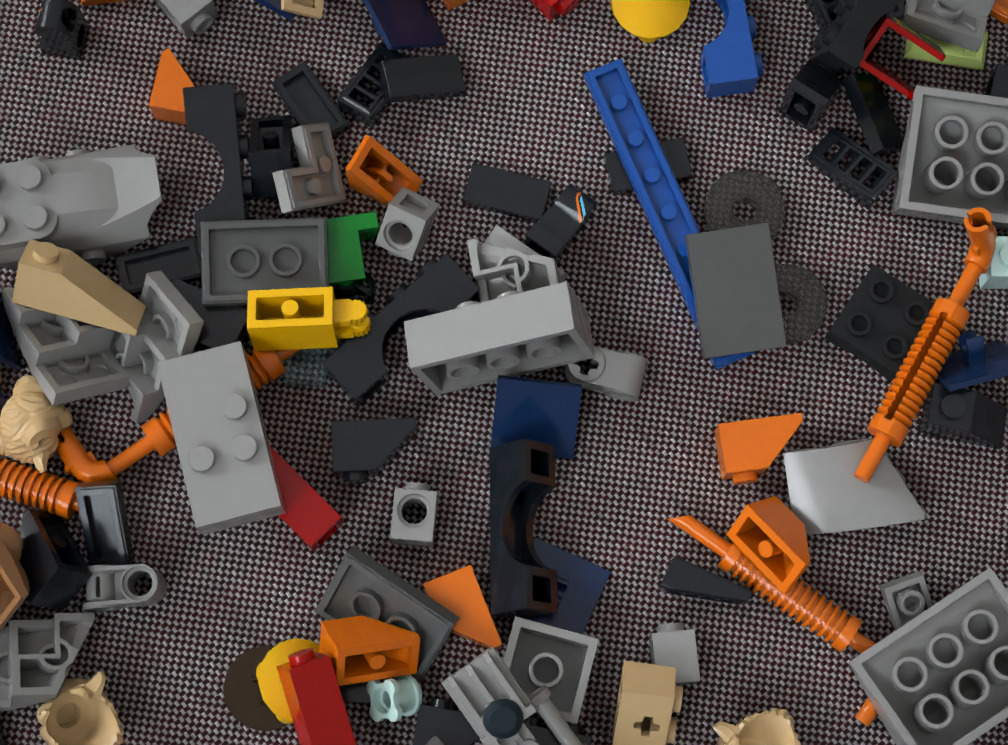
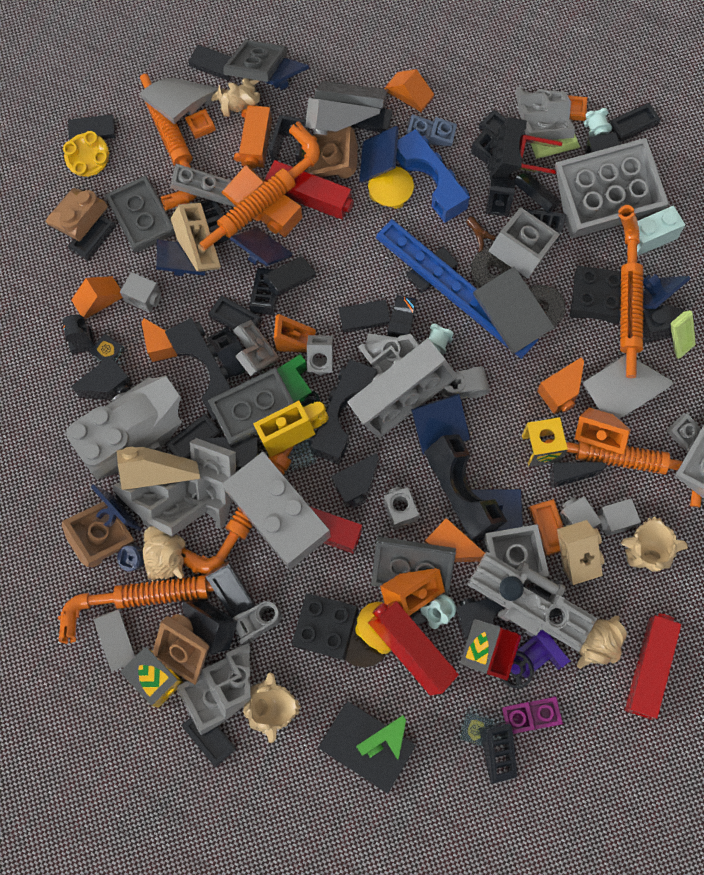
camera: 20 degrees left, 5 degrees down
none -> black slope [71,356,133,400]
none -> tile [89,334,125,362]
none -> black brick [292,593,359,661]
none -> light aqua brick [429,324,454,355]
none -> reddish brown bar [466,216,496,253]
none -> light grey brick [489,207,560,278]
none -> yellow piece [522,417,568,467]
none -> orange tile [529,499,564,556]
none -> light grey brick [597,498,641,537]
none -> yellowish green tile [670,311,696,359]

